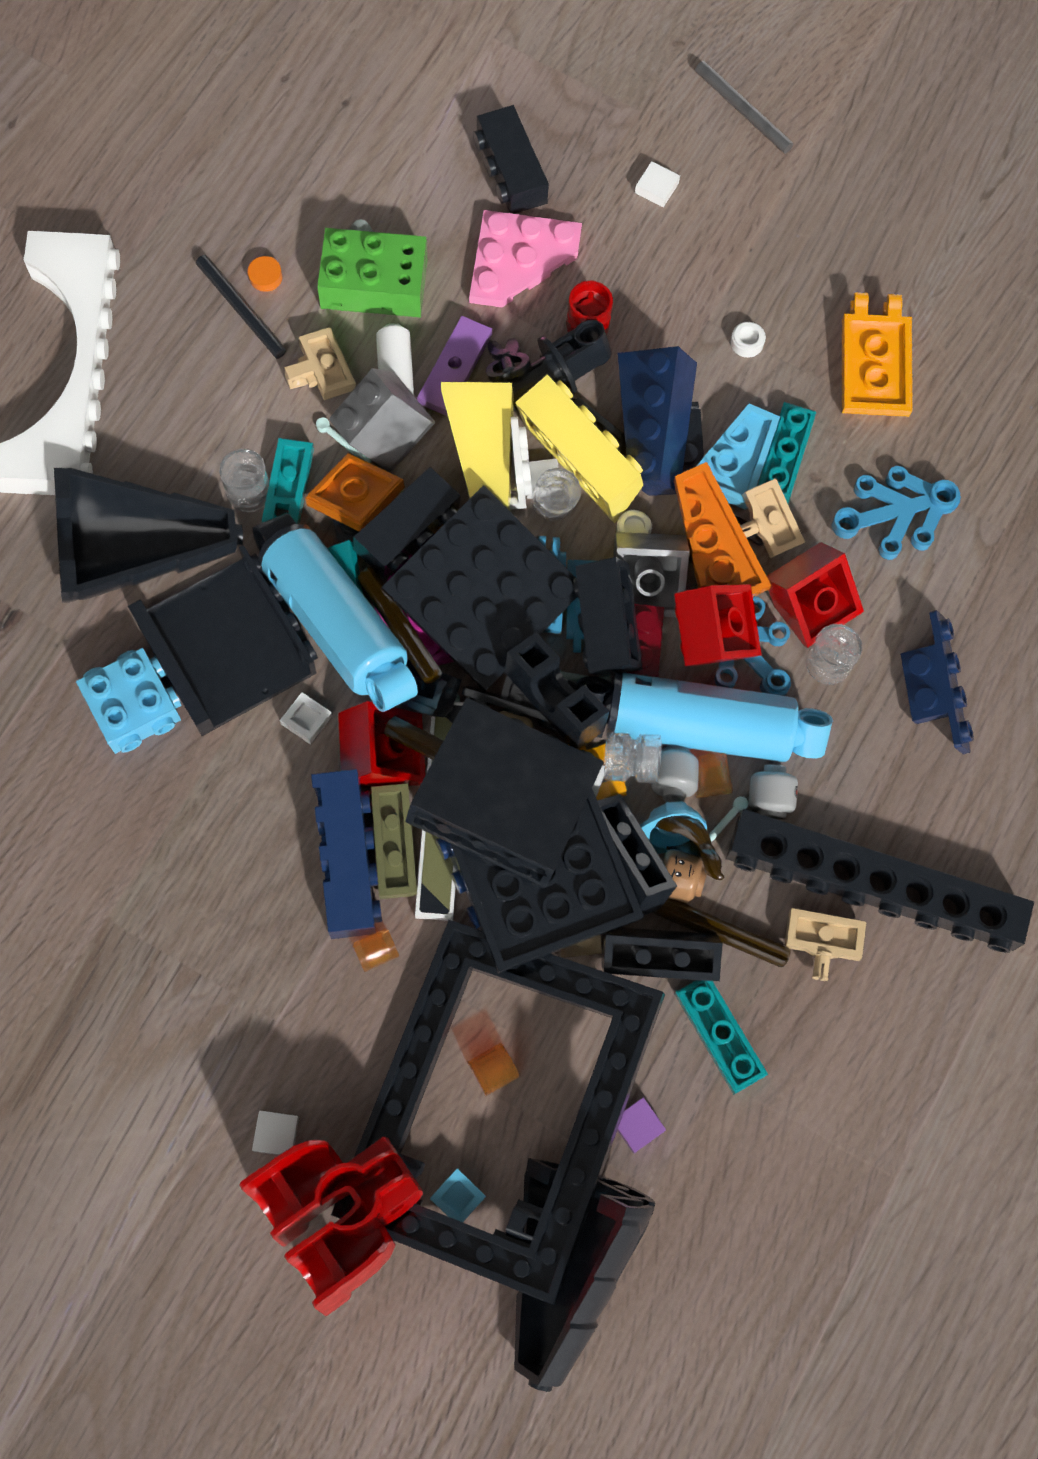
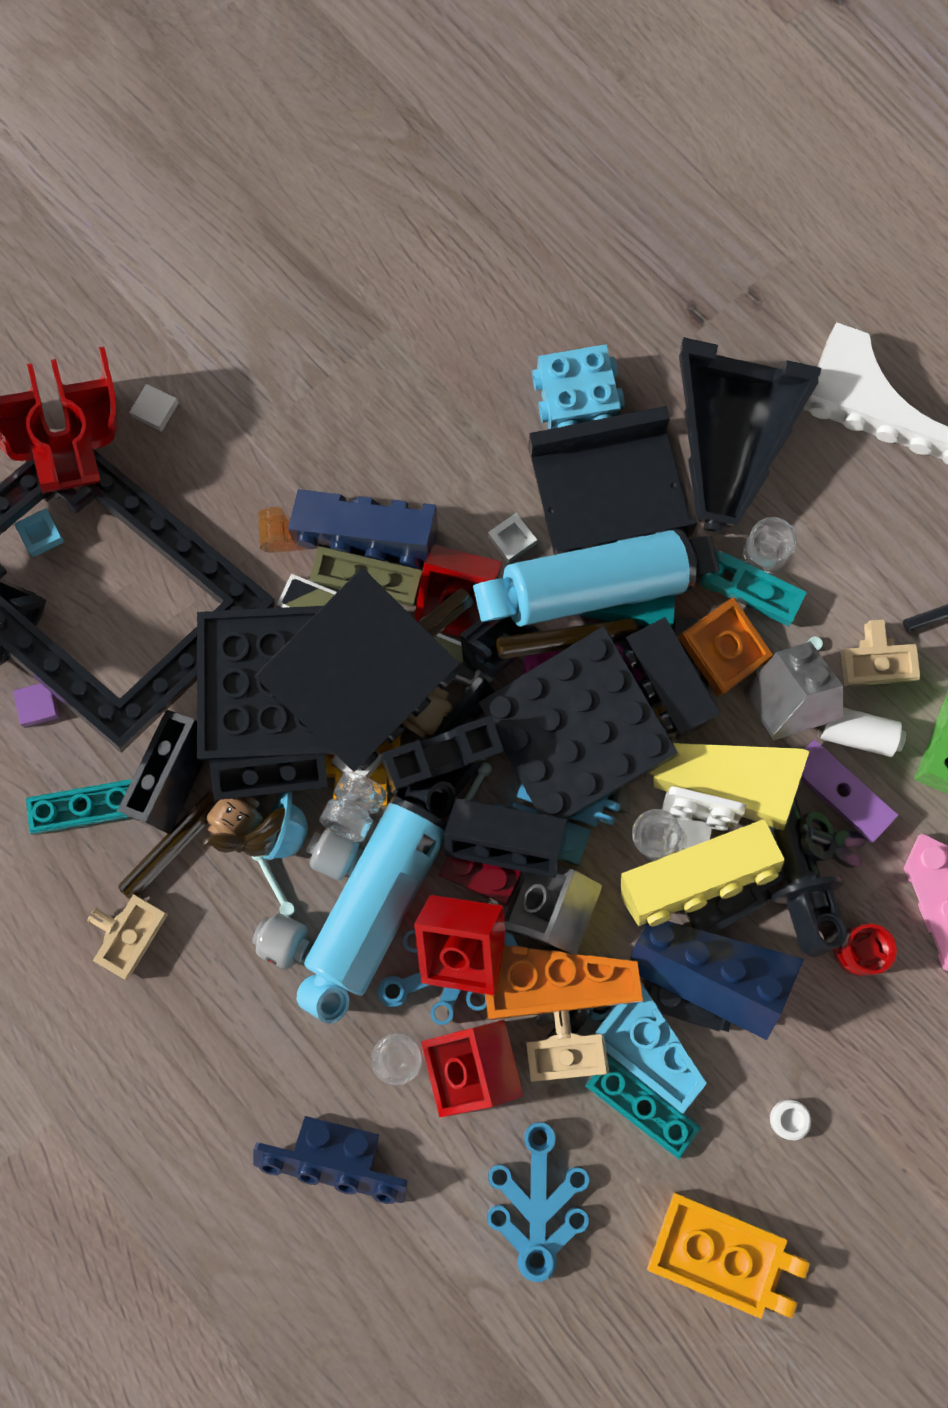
camera: 115 degrees right, 5 degrees up
clear orange brick [467,1042,520,1097] -> none
white tile [616,510,652,534] -> none
clear orange brick [695,753,733,798] -> none
black brick [726,809,1035,953] -> none

